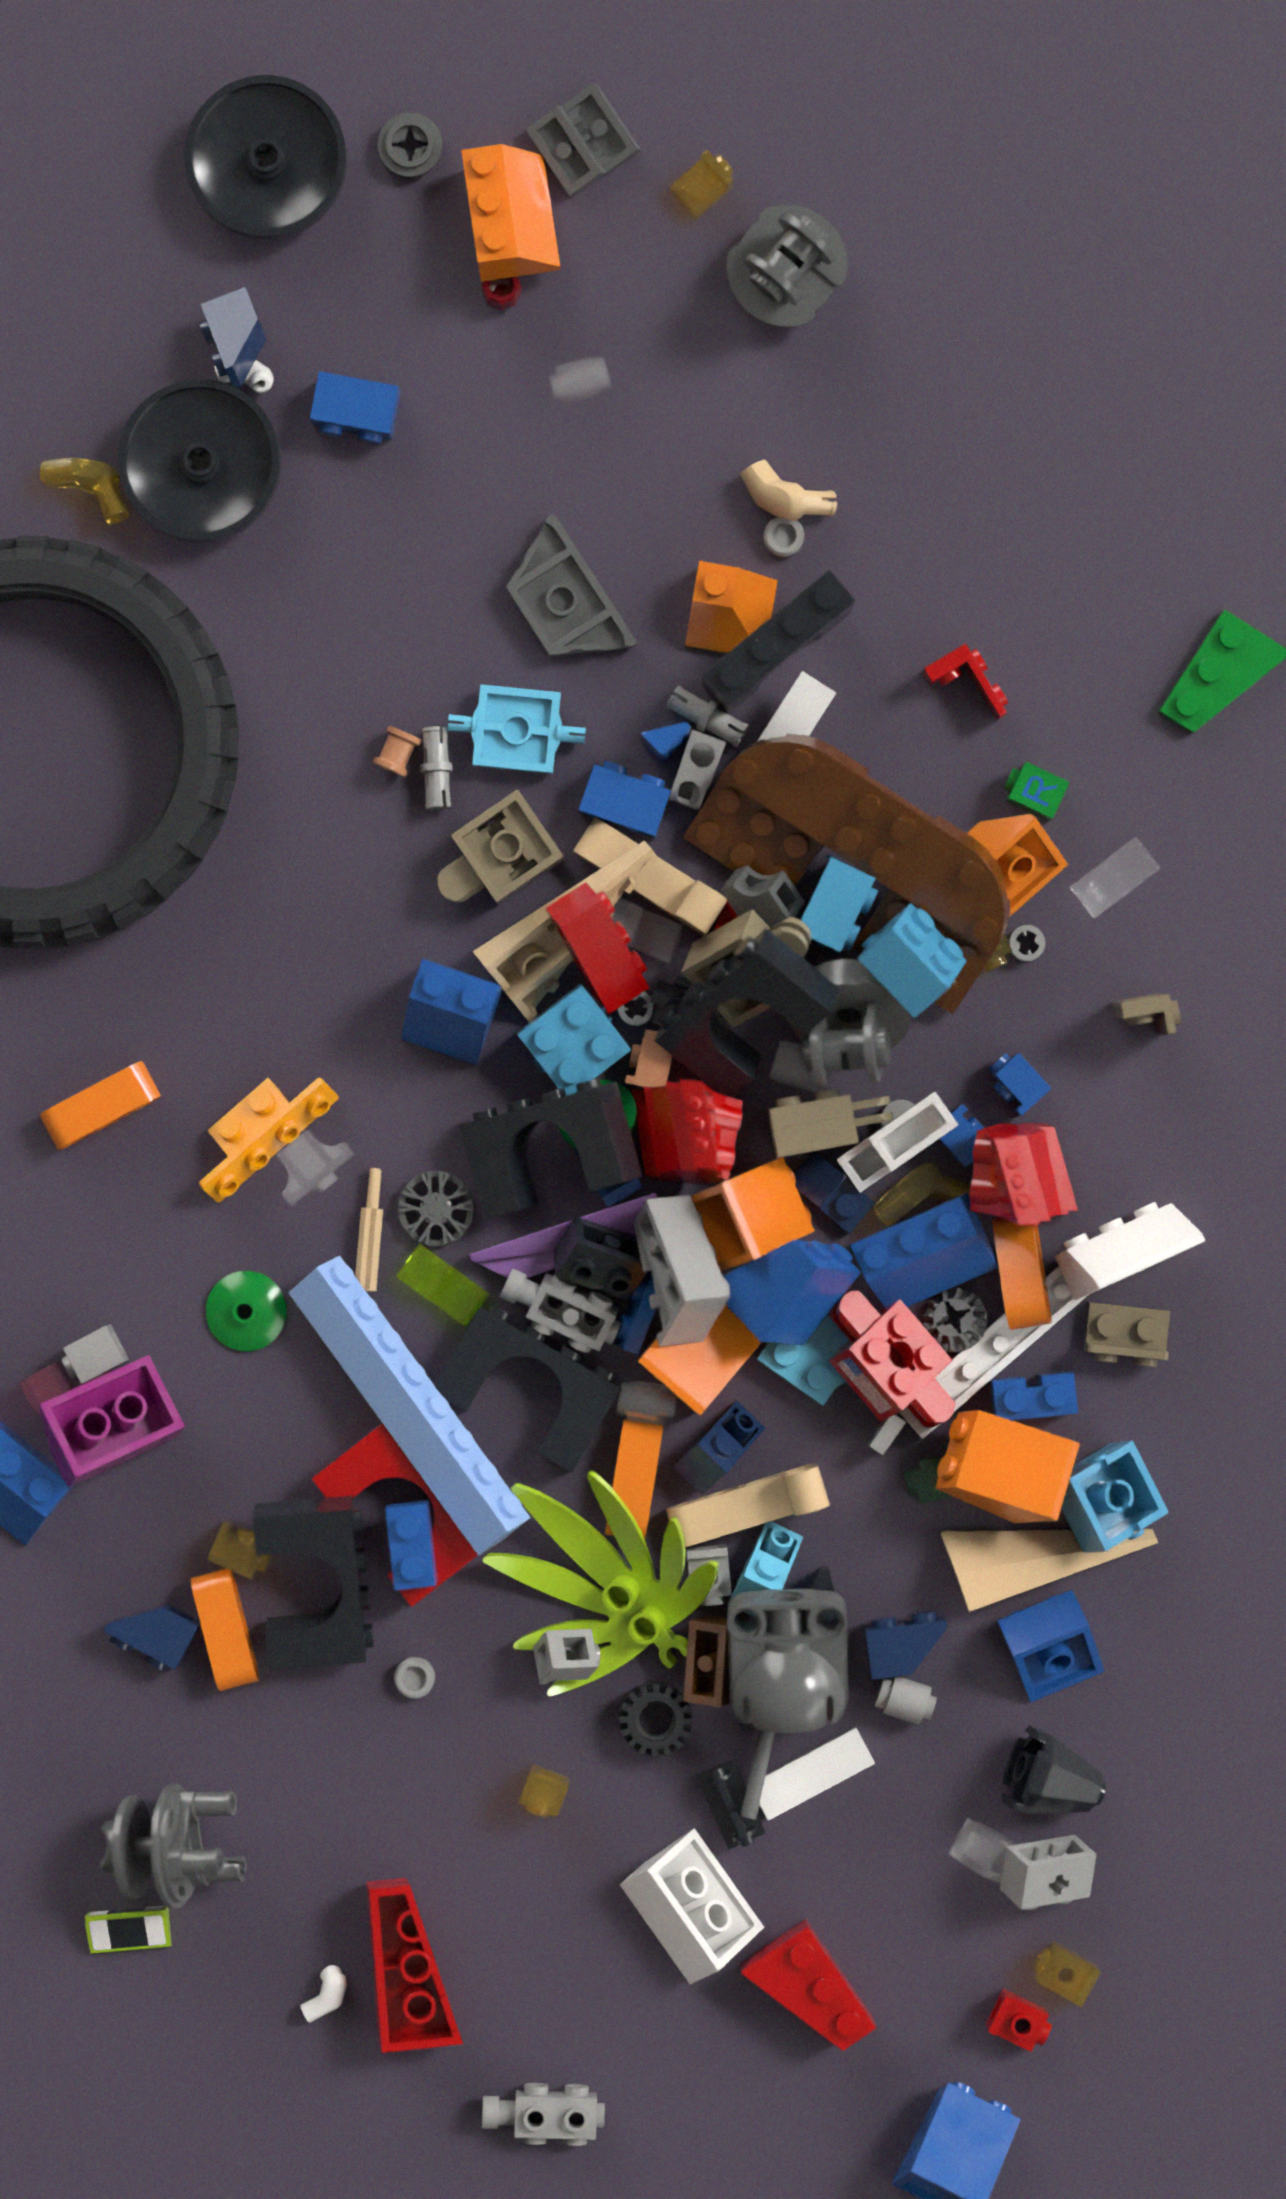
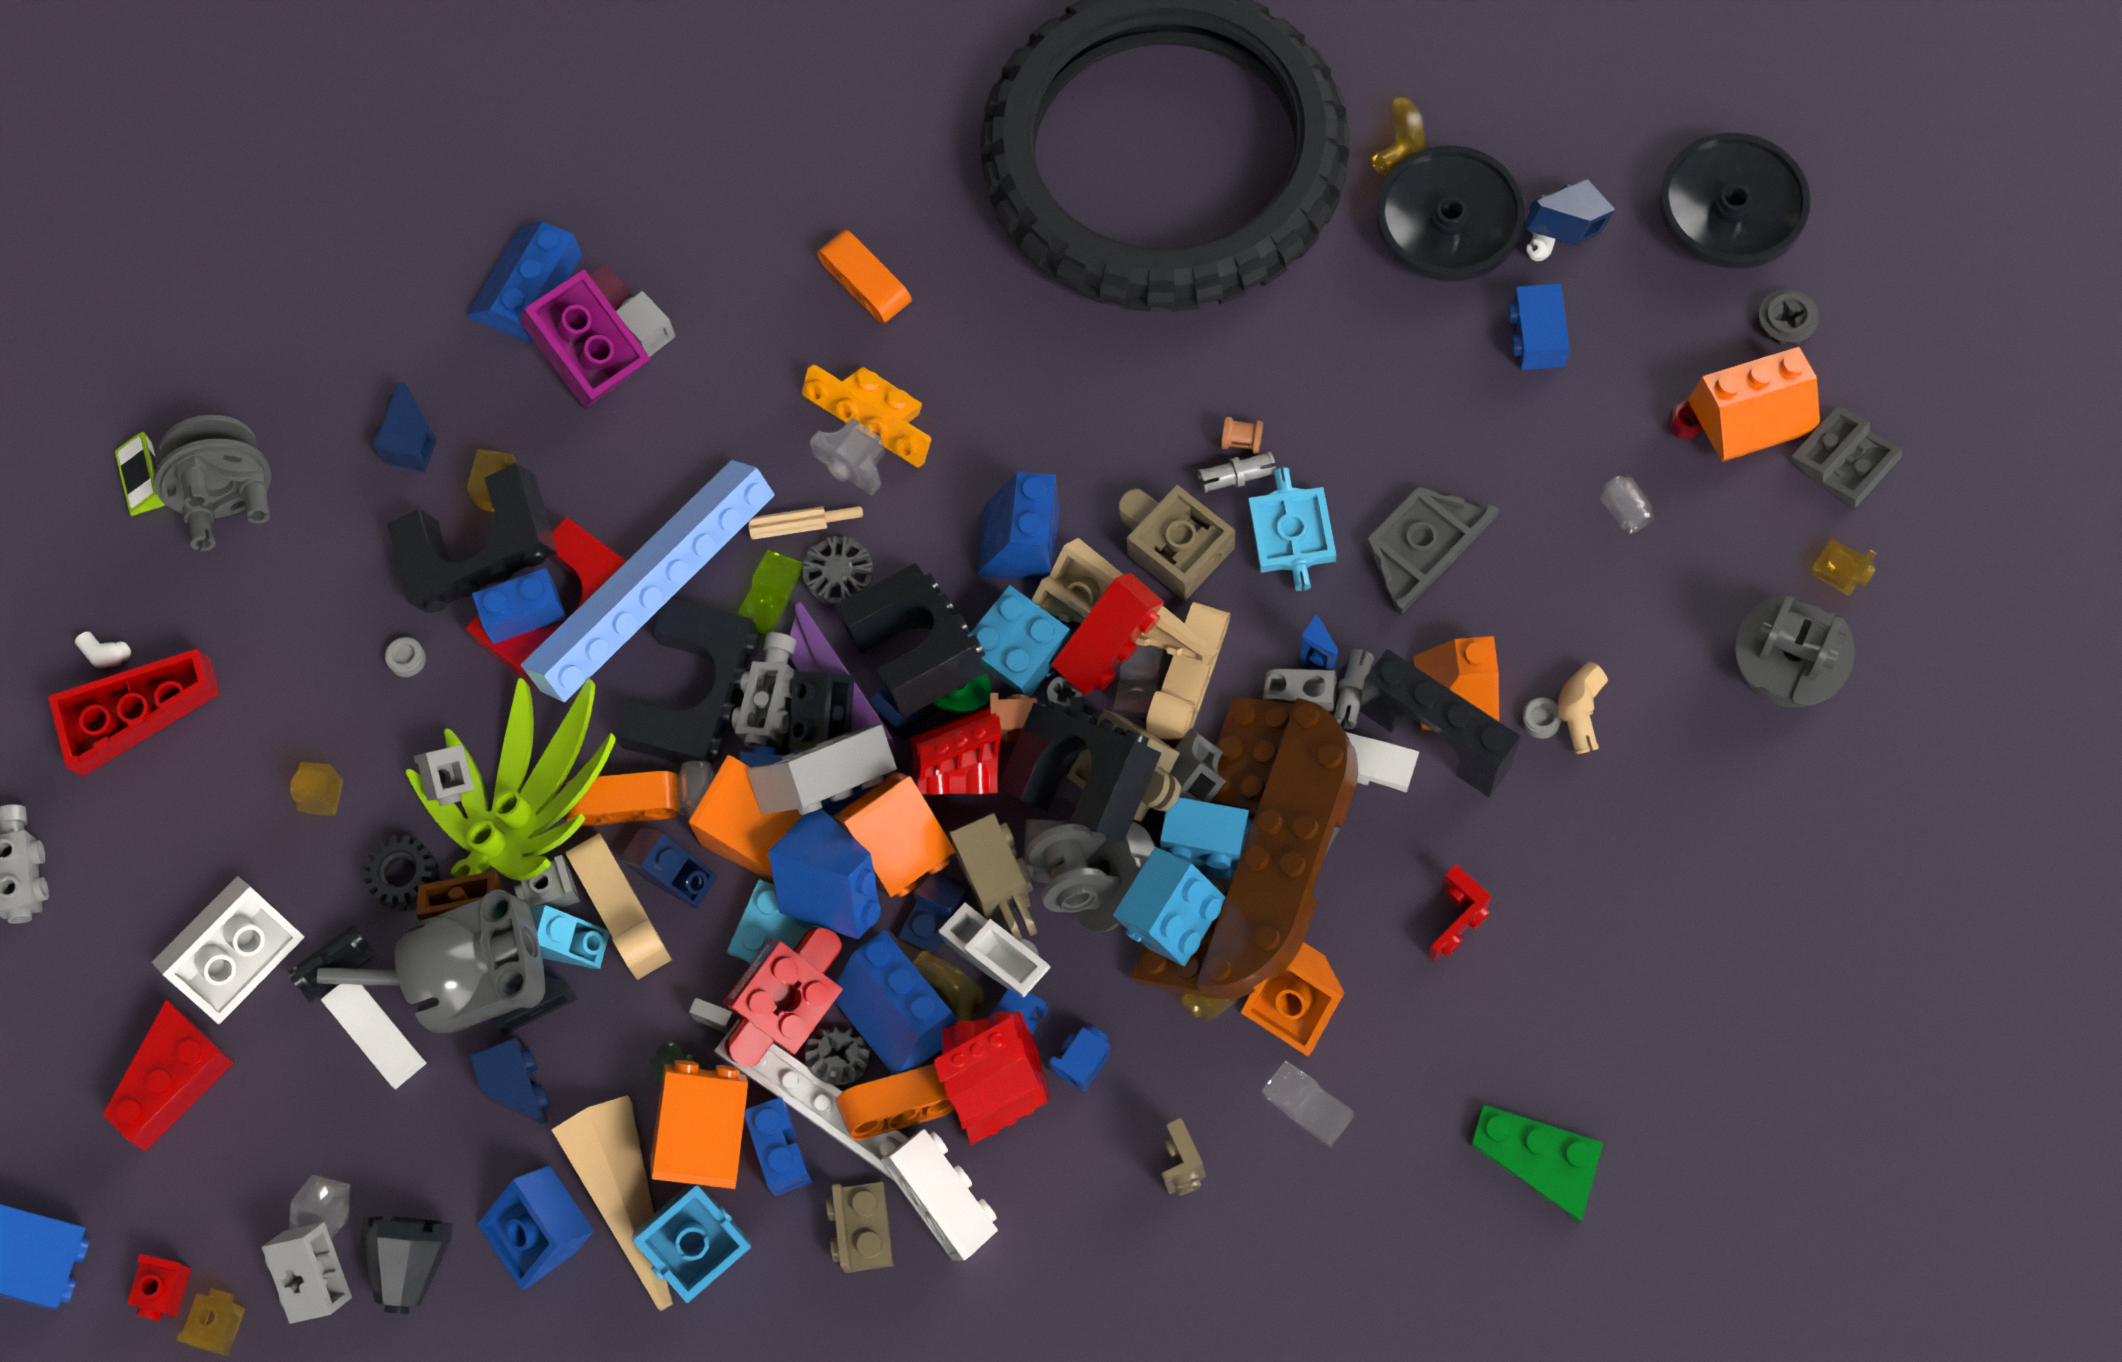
camera: 85 degrees right, 20 degrees down
orange beam [191,1568,260,1691] -> none
green dish [206,1271,287,1351] -> none
blue brick [579,761,671,839] -> none
light grey brick [874,1676,937,1725] -> none
green brick [1003,762,1070,822] -> none
light grey bush [1008,925,1045,962] -> none

